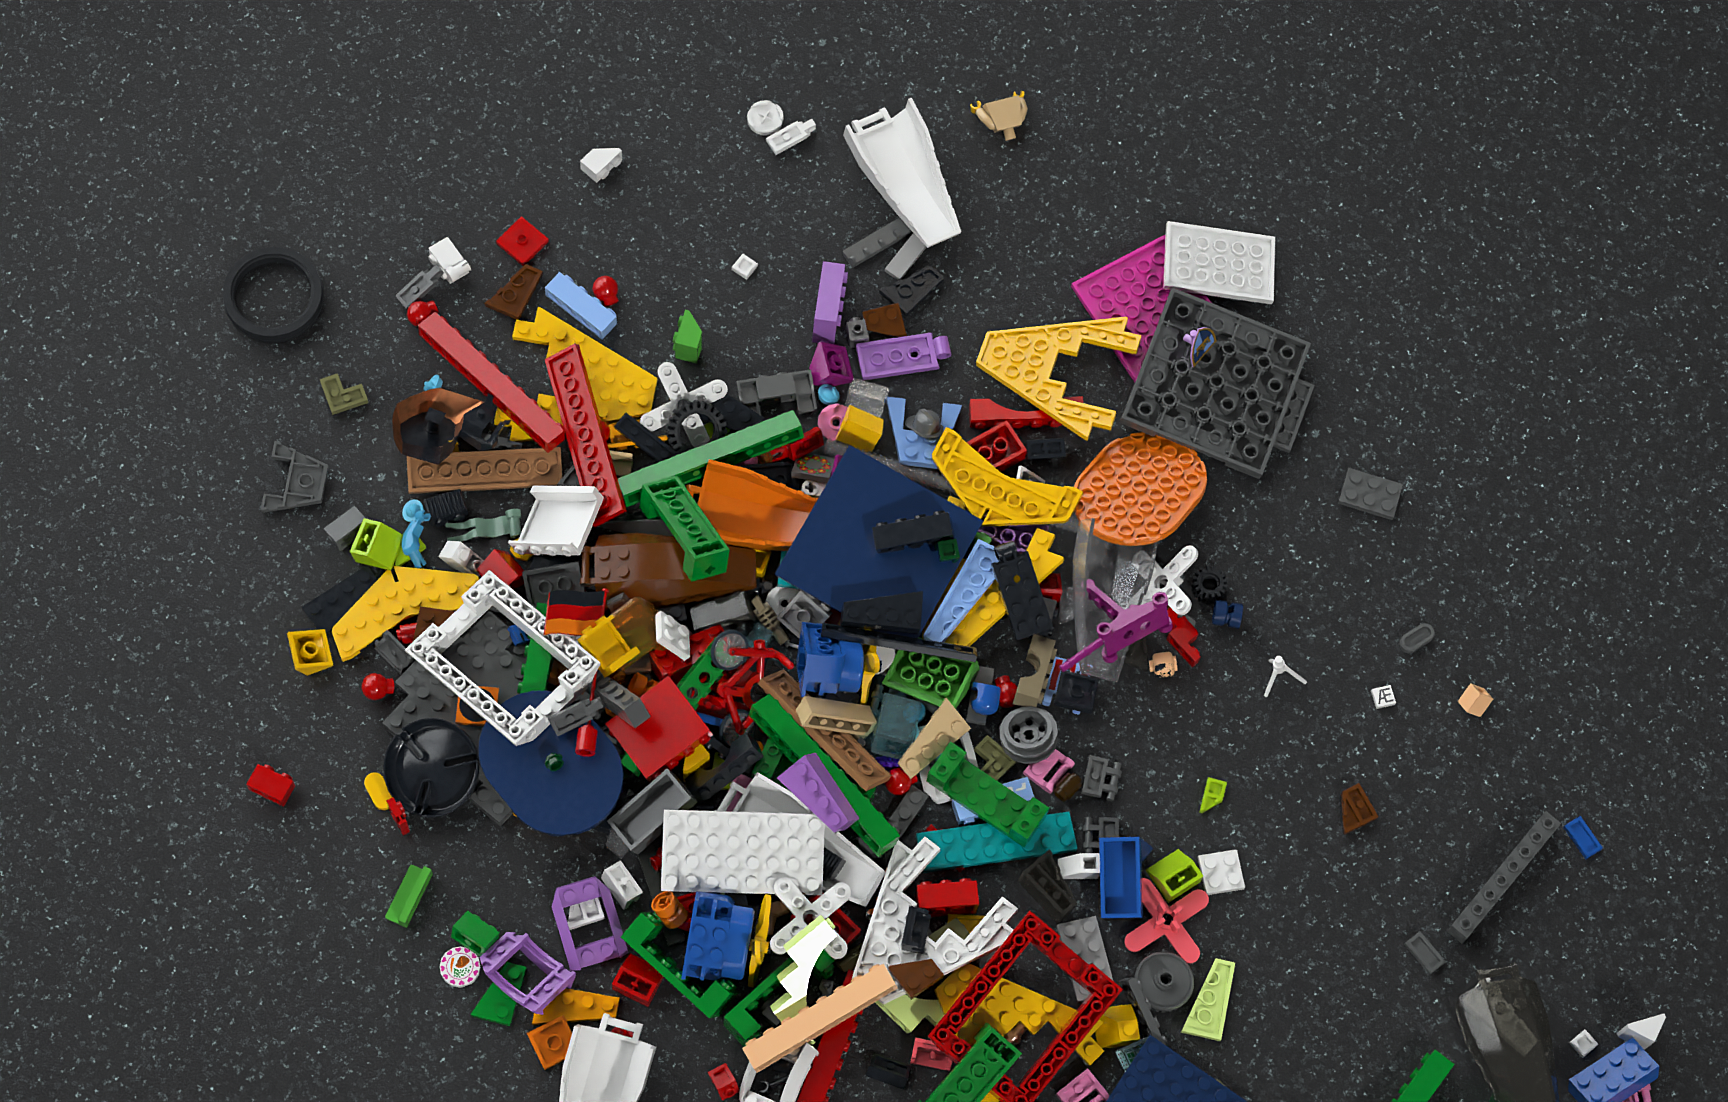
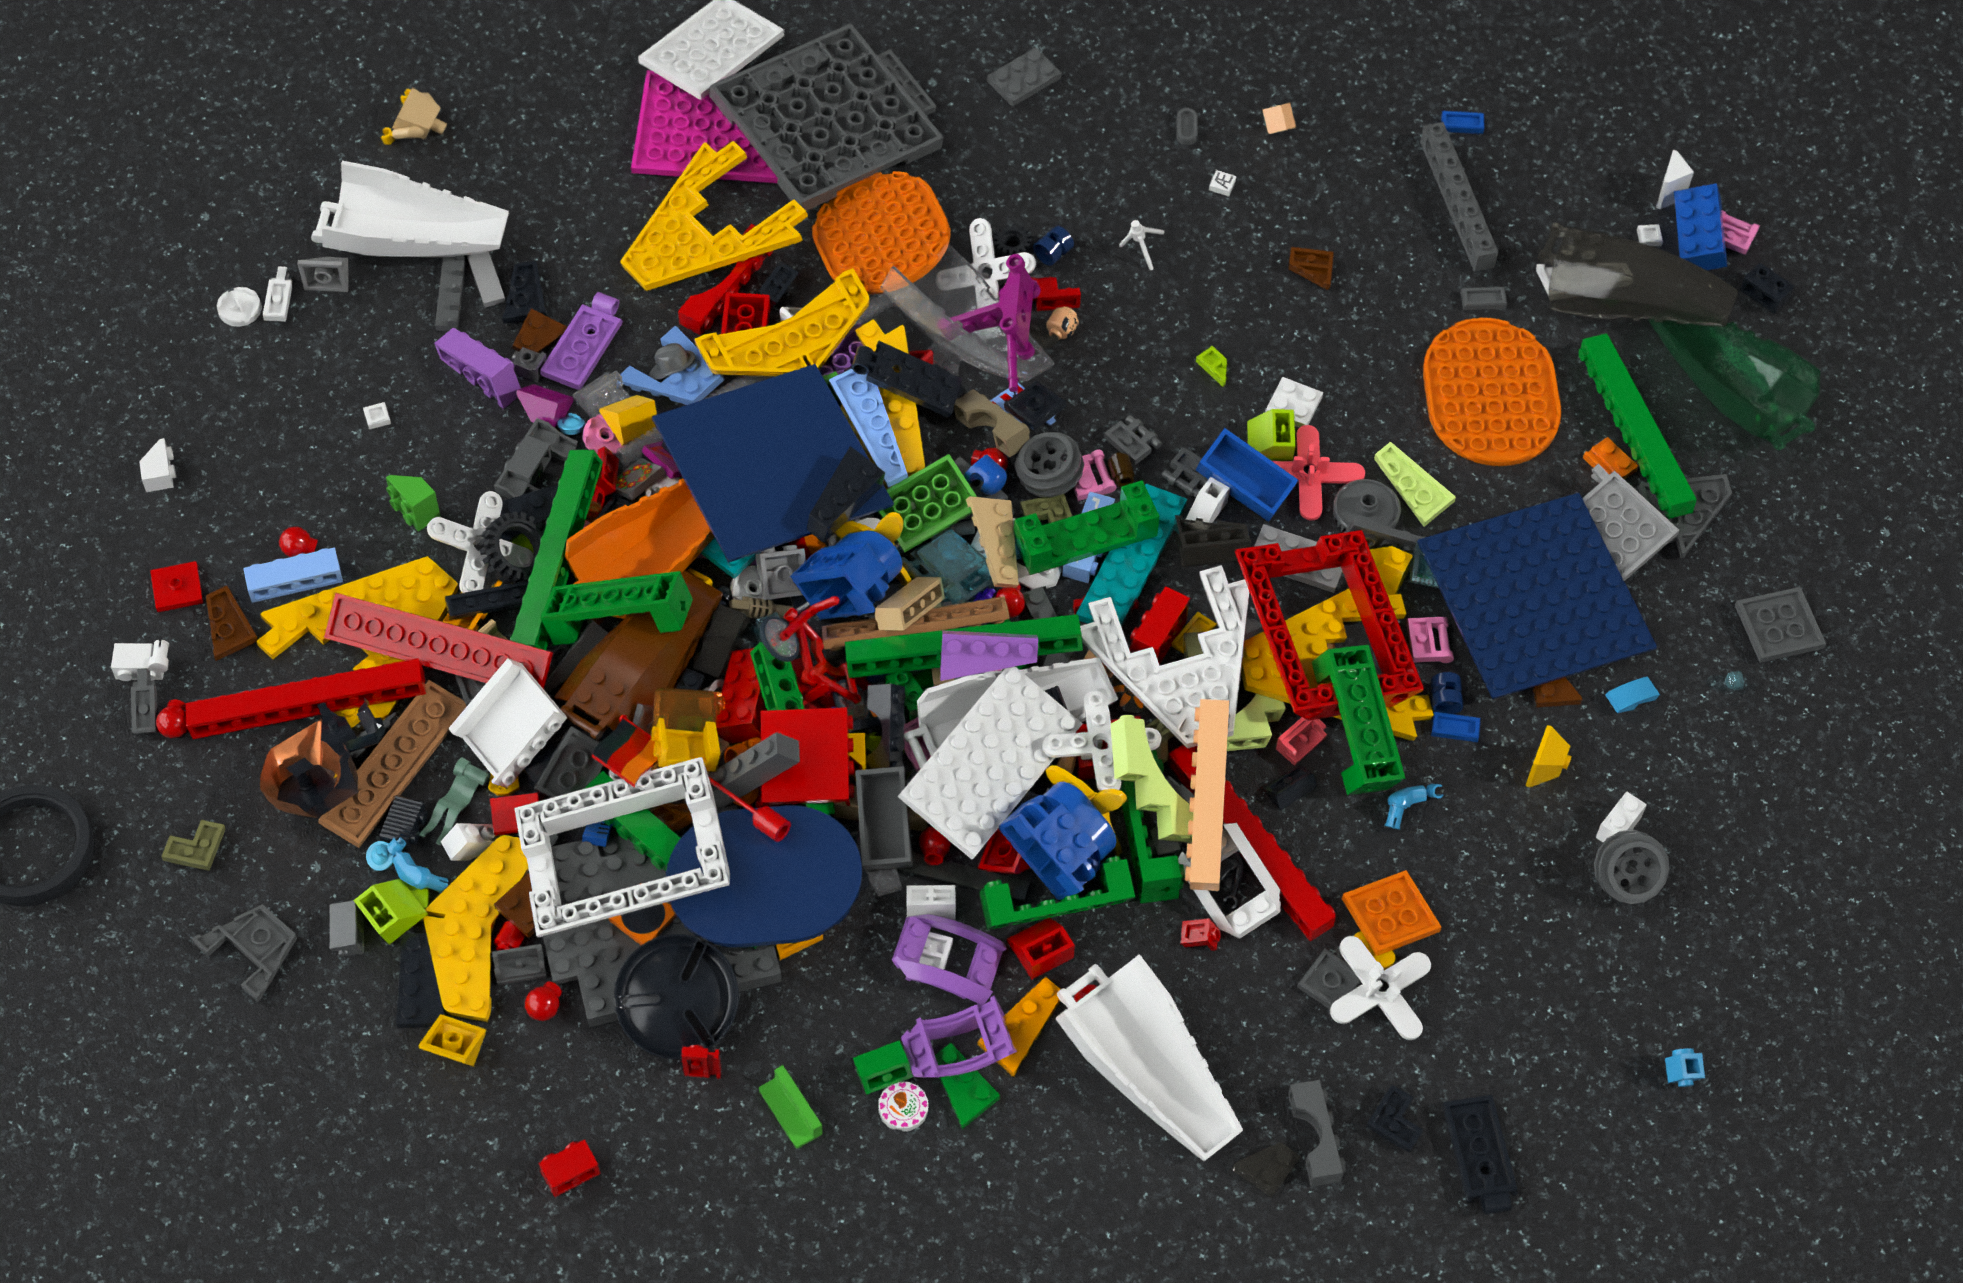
camera: 50 degrees left, 10 degrees down
yellow tile [364,773,392,810] -> none
medium azure hat [424,375,443,391] -> none
orange tile [527,1015,572,1070] -> none
dark green plate [544,753,564,771] -> none
dark grey hinge [548,697,604,736] -> none
orange wheel [651,891,688,929] -> none
white plate [655,611,690,661] -> none
black tile [821,623,977,662] -> none
black wedge [872,511,955,554] -> none
reddish brown wing [888,959,944,1000] -> none
black hinge [902,905,931,954] -> none
dark green panel [934,539,960,563] -> none
shield [1183,327,1217,367] -> none
none -> light grey slope [298,257,348,292]
none -> orange tile [1423,318,1561,466]

